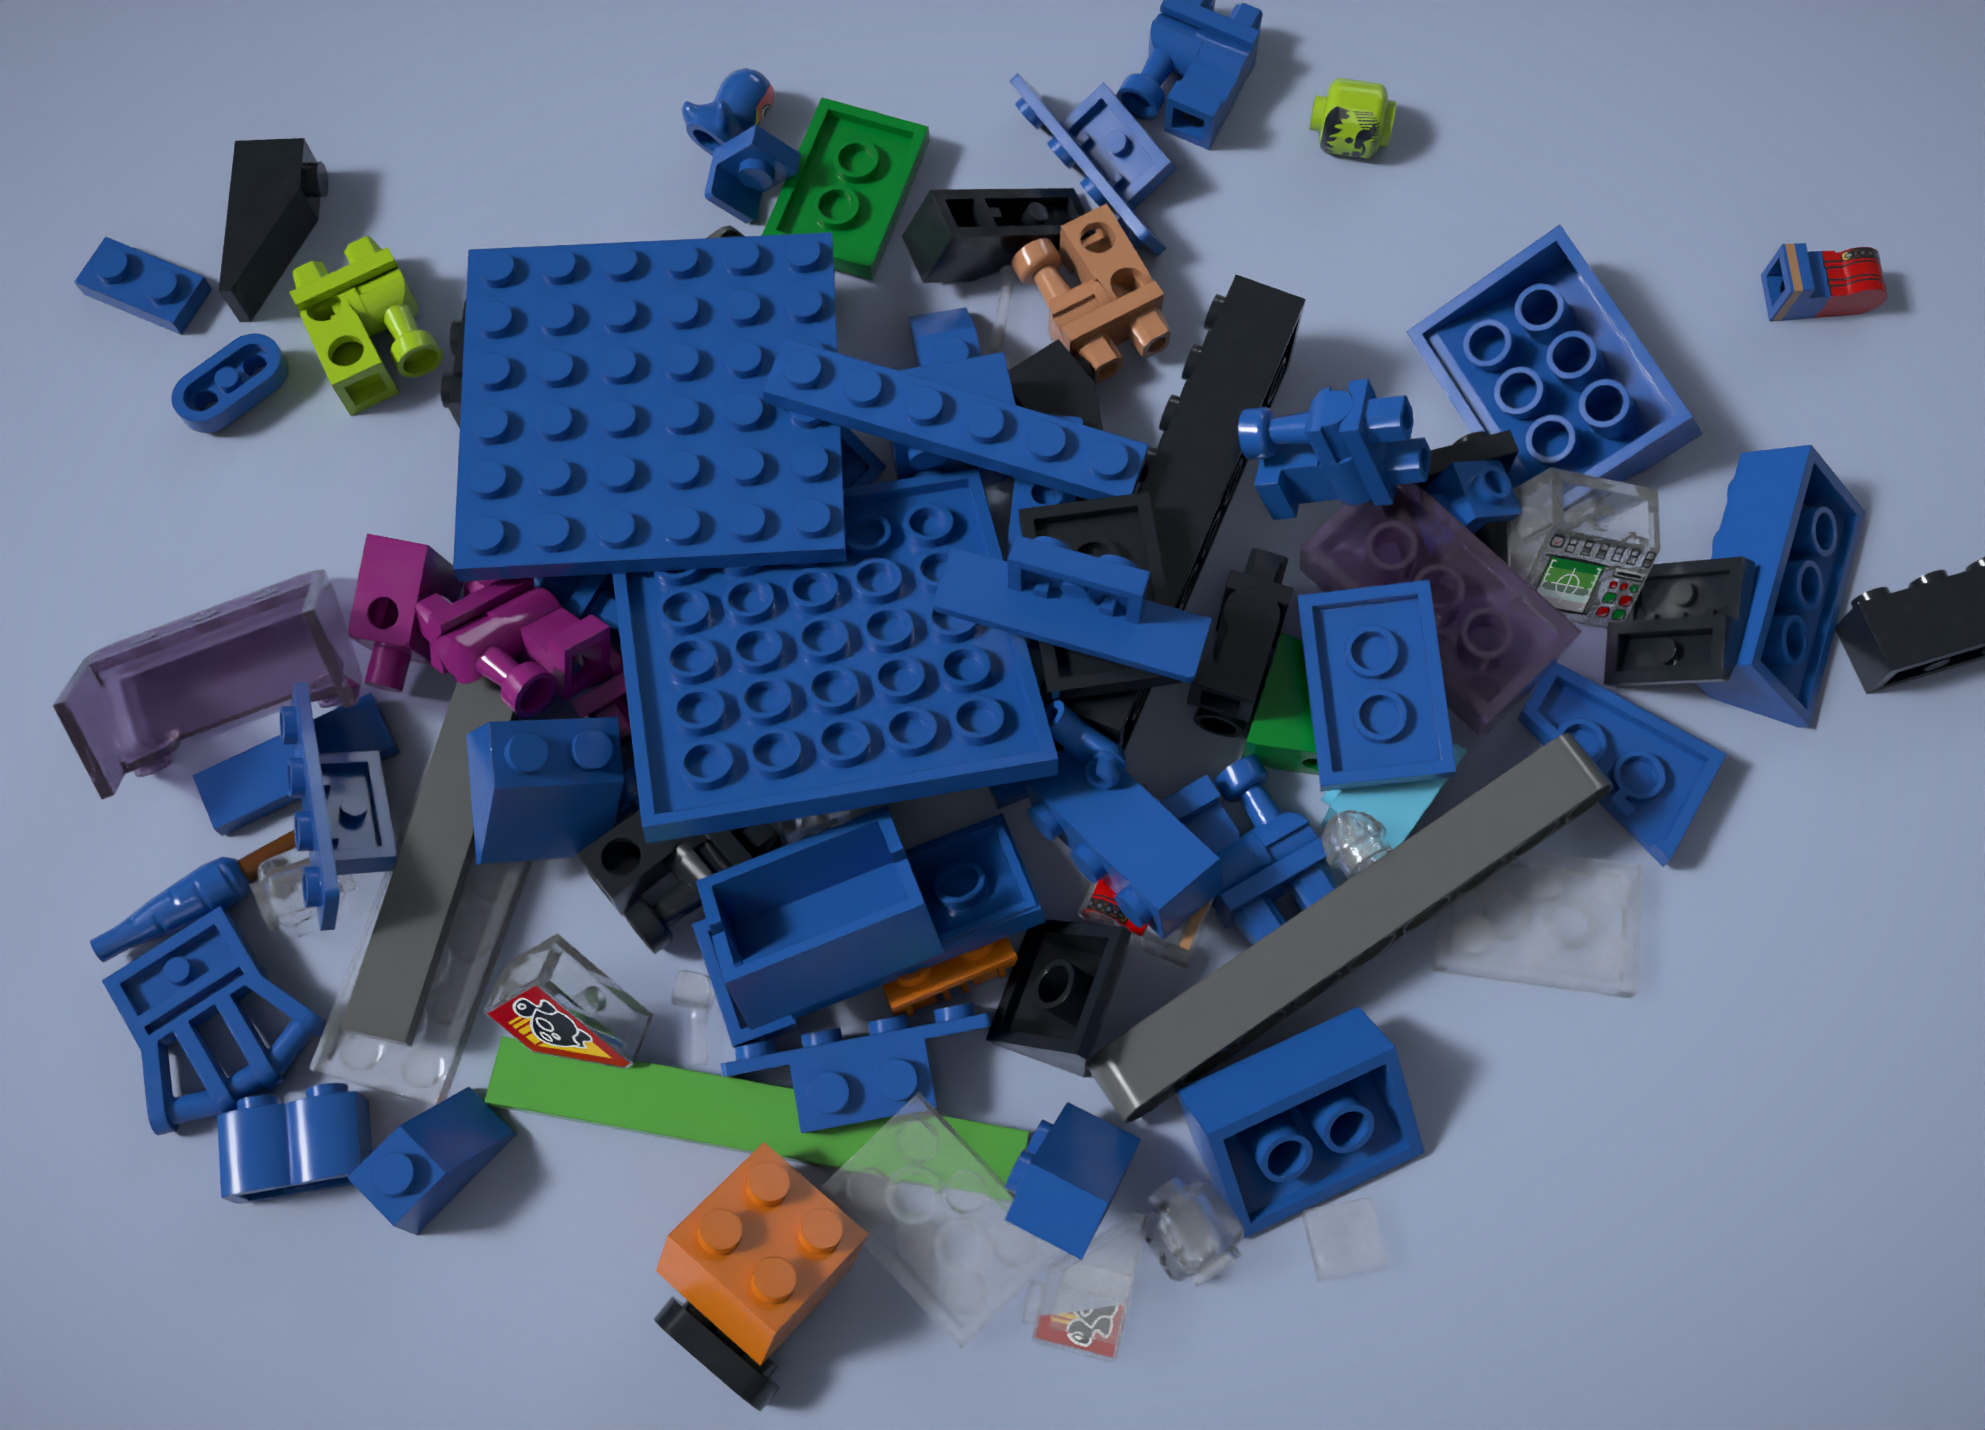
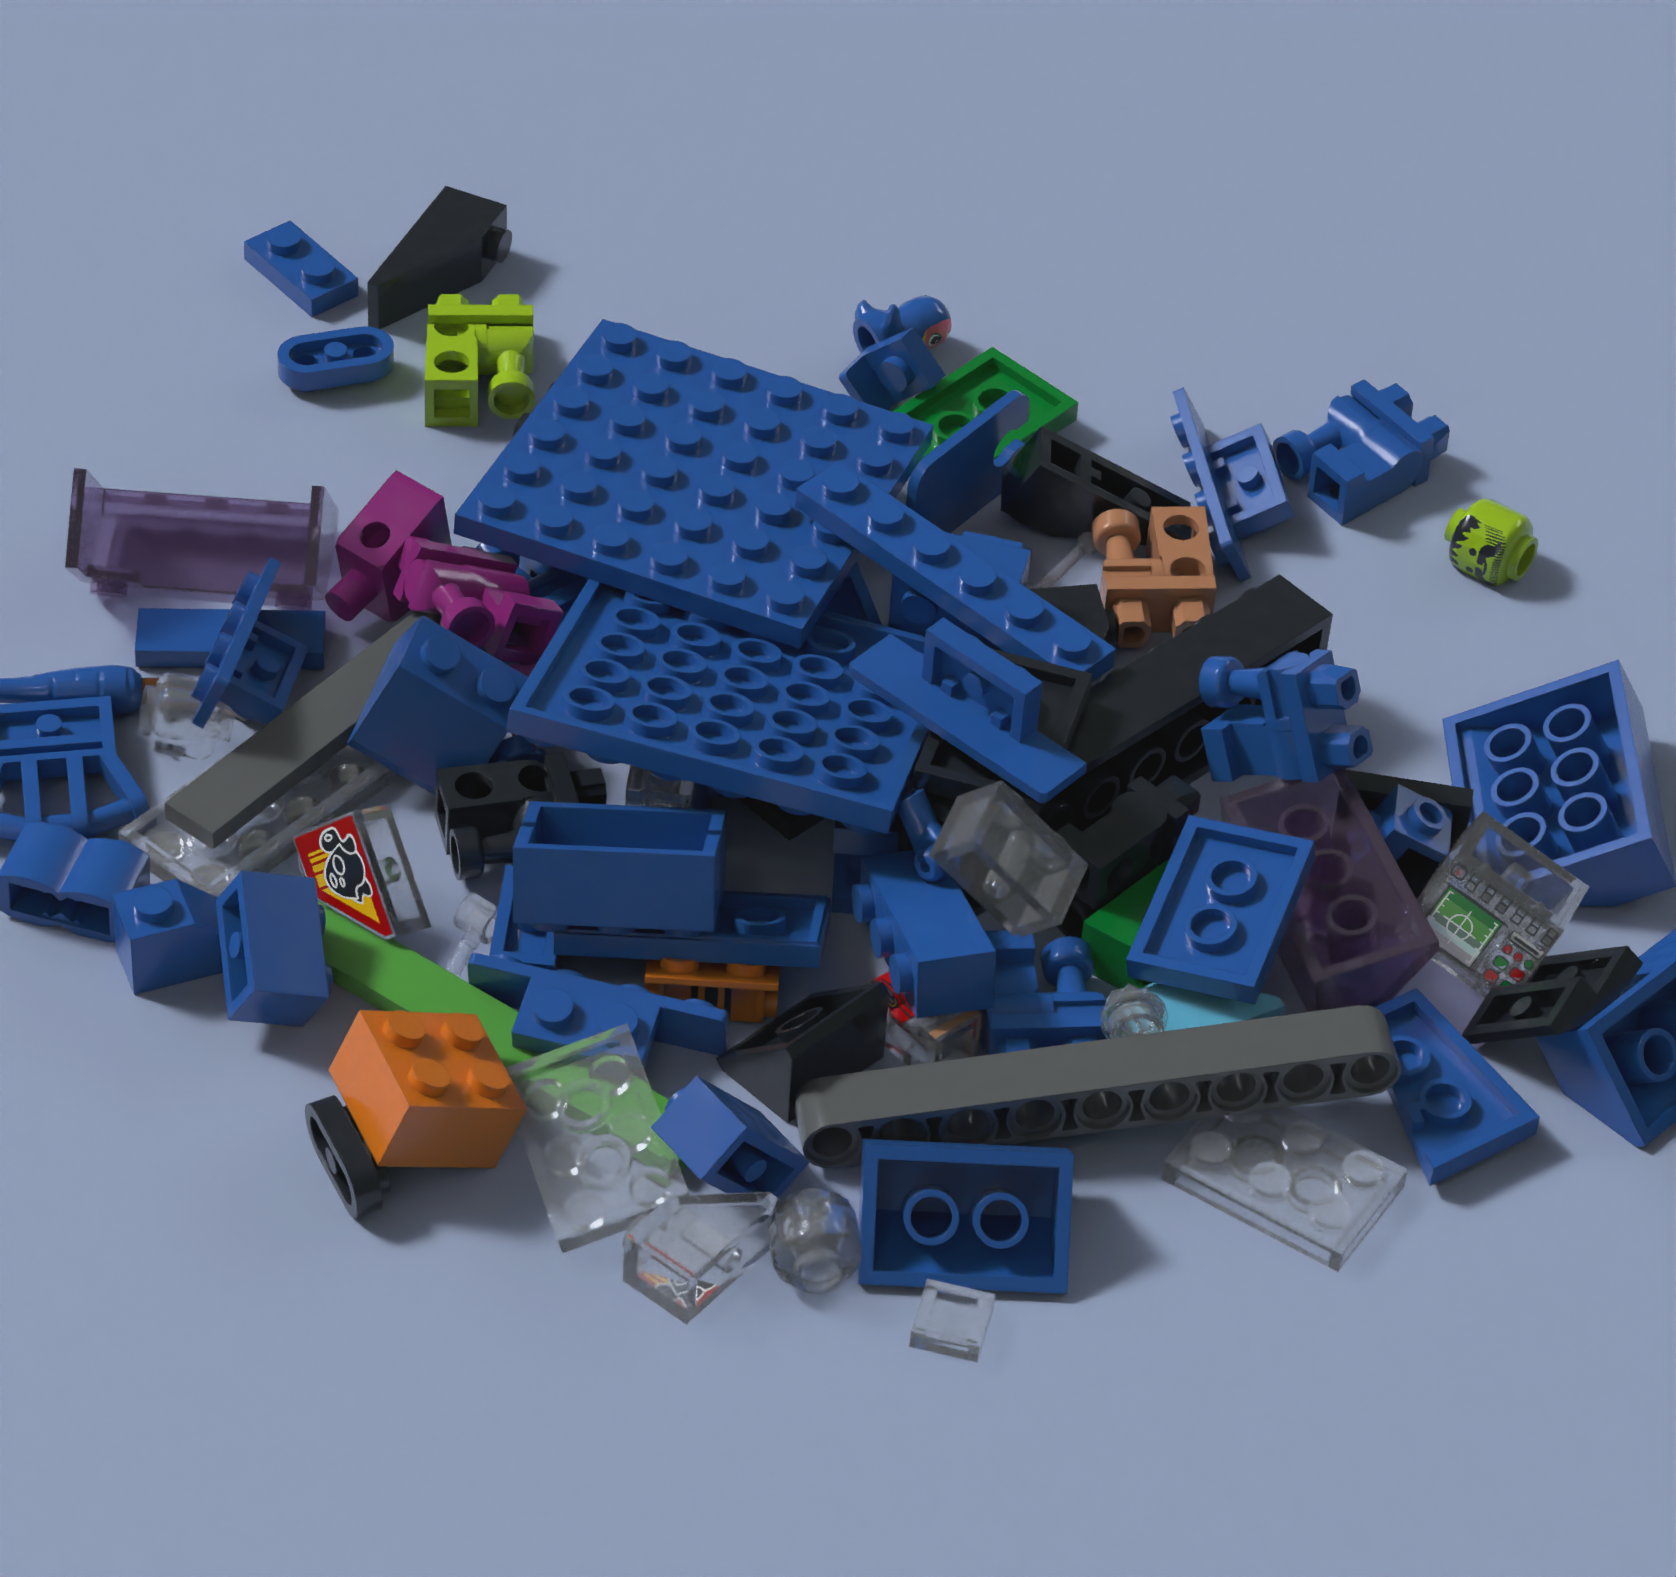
camera: 20 degrees right, 25 degrees down
none -> blue brick [215,870,333,1027]
none -> blue piece [906,390,1029,533]
none -> clear brick [929,780,1088,938]

